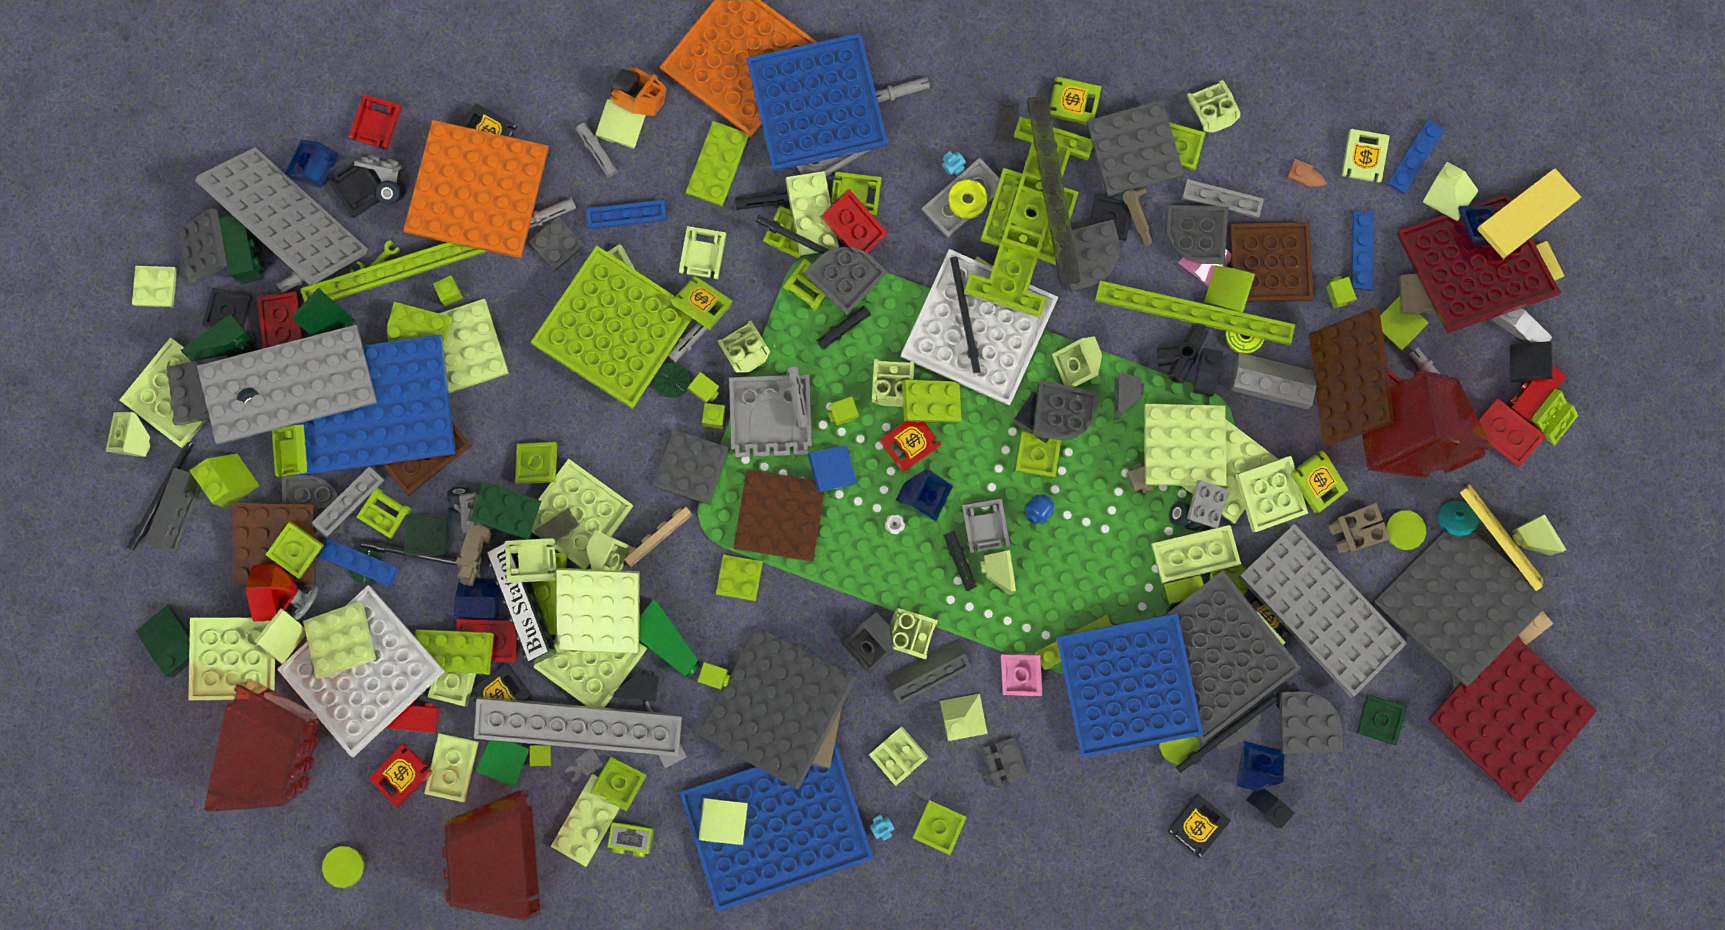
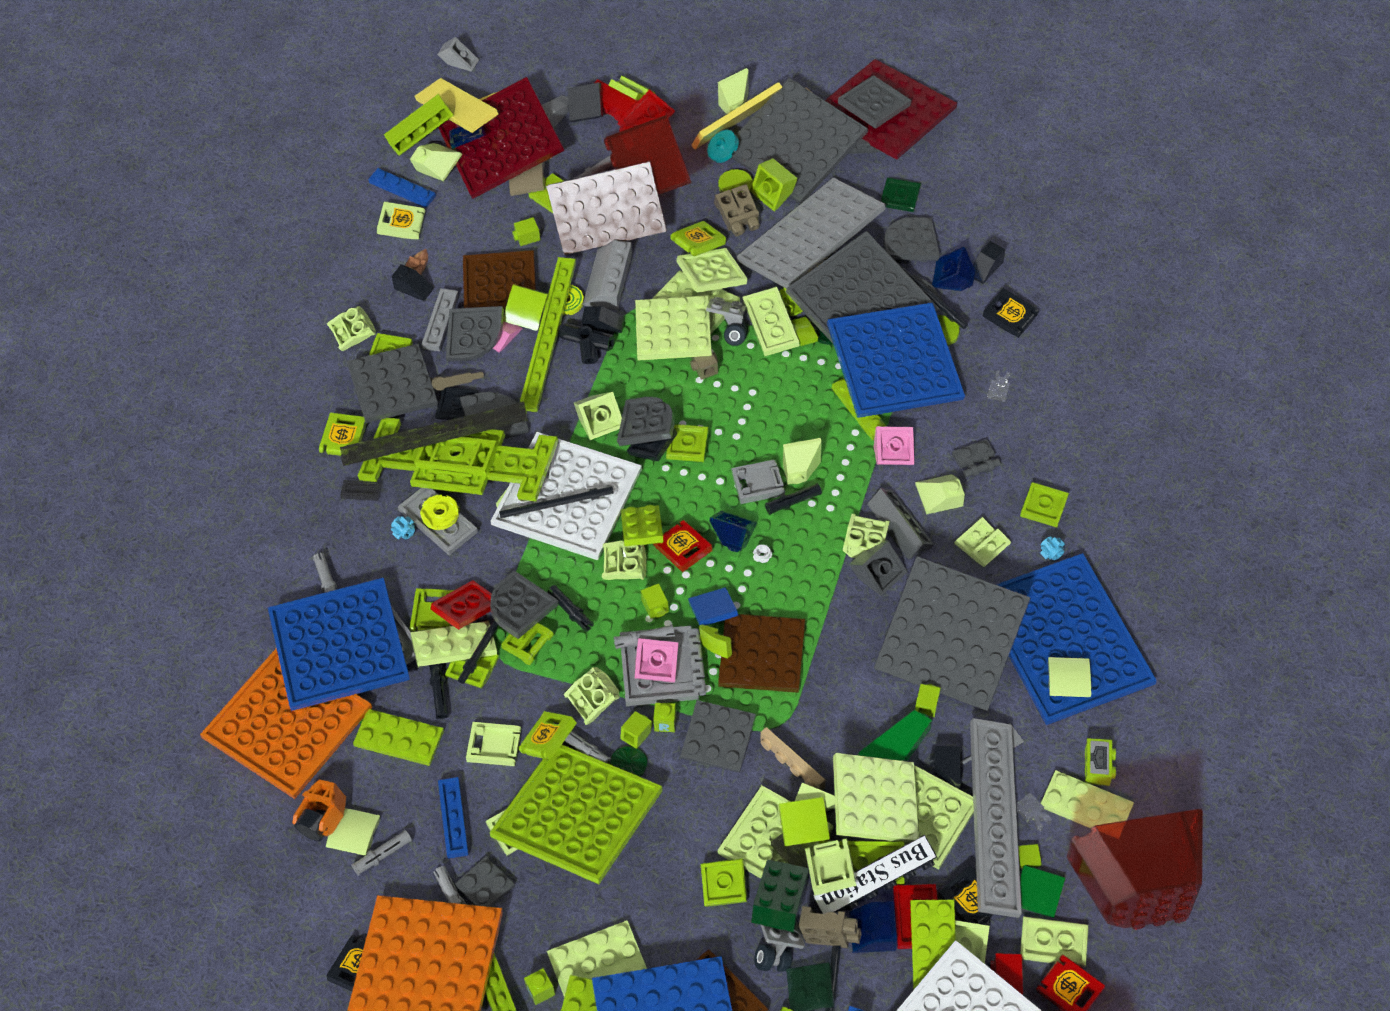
camera: 90 degrees left, 25 degrees down
lime tile [590,757,647,811] -> none
lime plate [716,555,763,602] -> none
blue head [1025,494,1055,524] -> none
dark grey slope [1114,373,1144,420] -> none
blue plate [1351,211,1374,290] -> none
none -> lime brick [384,94,453,156]
none -> black slope [391,264,434,302]
none -> light grey slope [437,37,479,71]
none -> bright pink slope [634,638,678,683]
none -> lime slope [699,624,732,659]
none -> lime slope [750,159,797,211]
none -> lime slope [778,797,830,846]
none -> dark grey plate [838,75,911,129]
none -> clear plate [987,370,1010,402]

